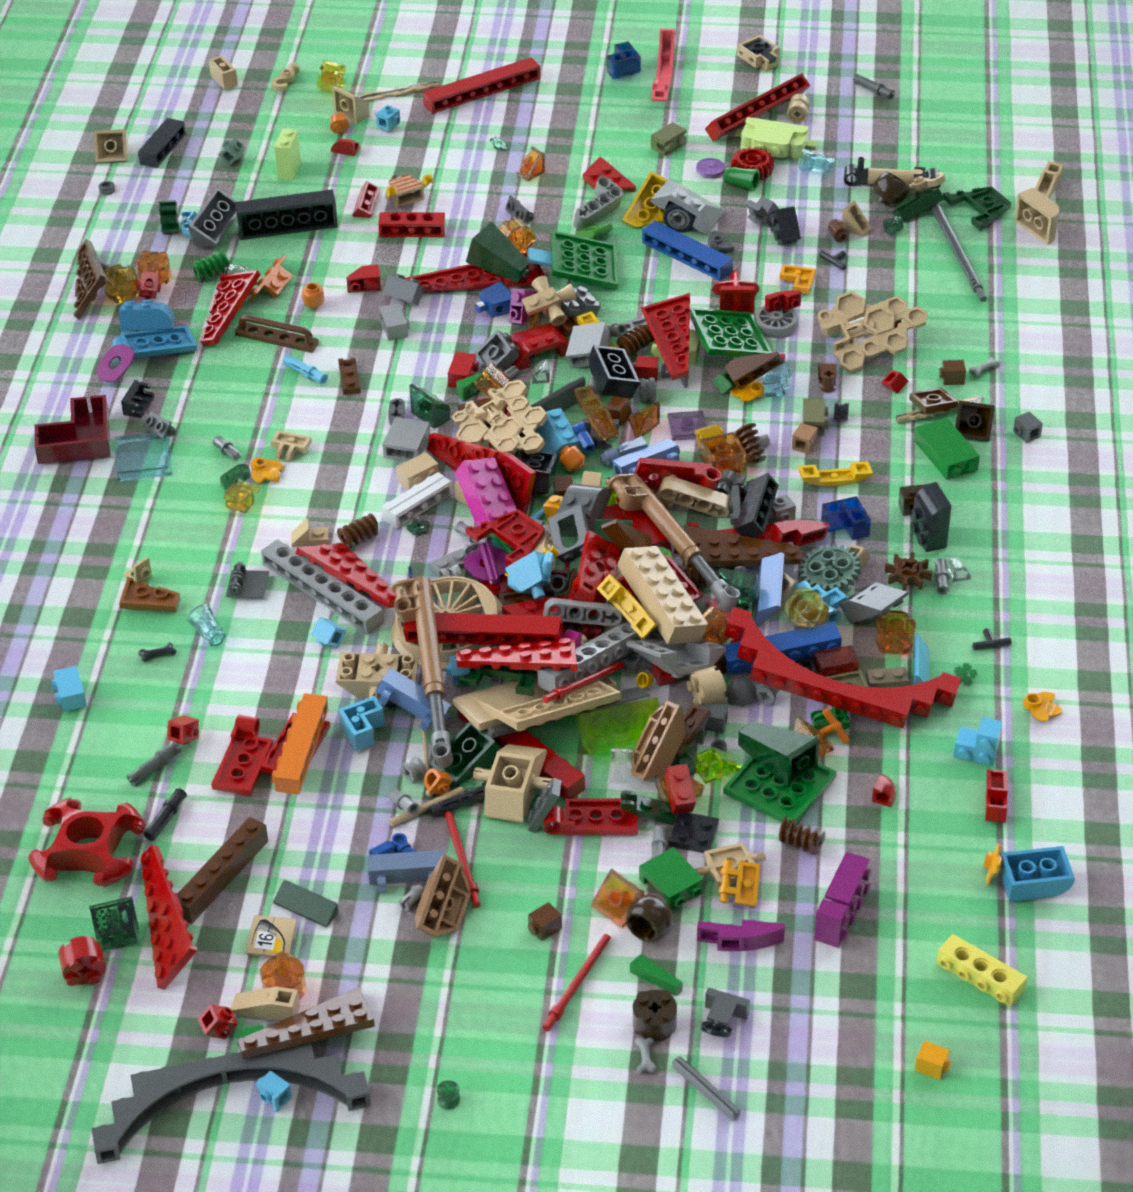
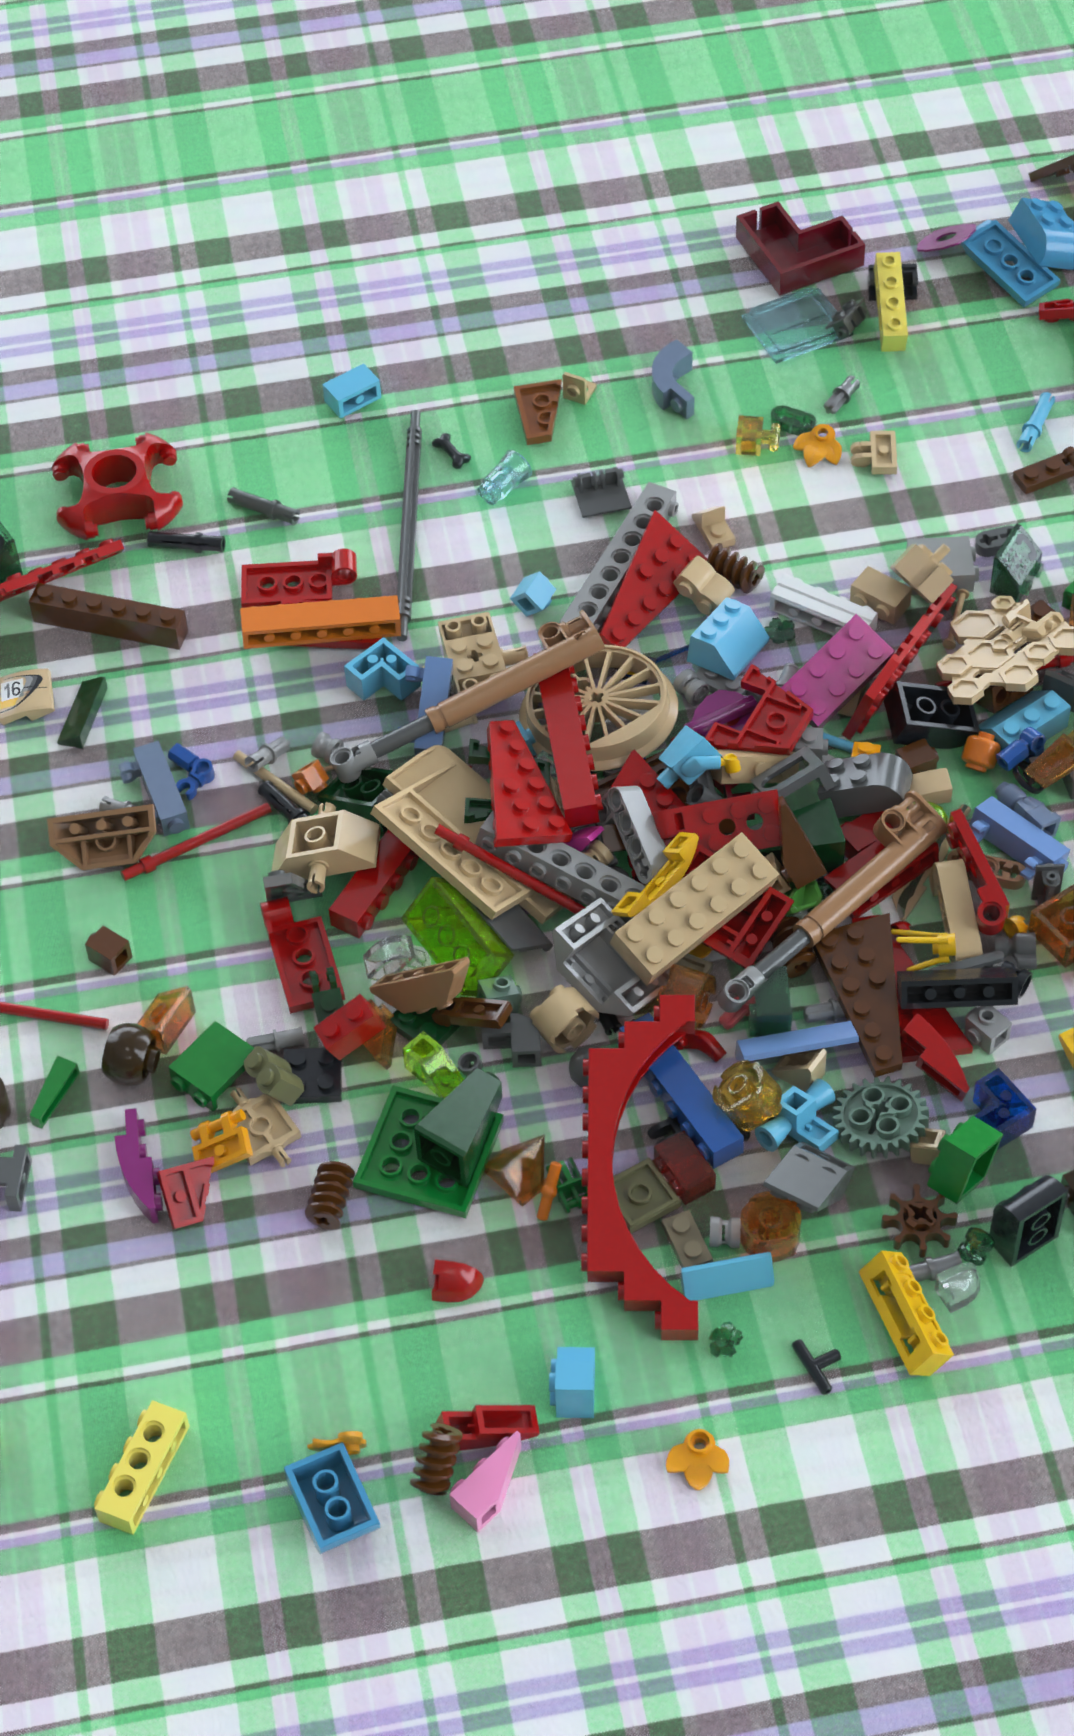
camera: 75 degrees right, 10 degrees up
red brick [167,715,199,745] -> none
magenta piece [814,852,872,948] -> none
none -> red wing [157,1156,214,1230]
none -> olive brick [244,1046,304,1106]
none -> dark grey axle [397,410,422,642]
none -> reddish brown piece [409,1423,463,1496]
none -> bright pink slope [449,1431,522,1532]
none -> sand blue arch [652,339,694,419]
none -> tan brick [673,555,735,616]
none -> medium azure slope [687,597,770,681]
none -> light grey wheel [709,1216,741,1248]
none -> yellow brick [858,1250,954,1376]
none -> light yellow brick [874,252,908,352]
none -> tan brick [890,543,954,603]
none -> yellow plant [891,929,956,971]
none -> green piece [927,1116,1003,1204]
none -> clear green wheel [957,1227,995,1266]
none -> dark grey hinge [1031,863,1065,914]

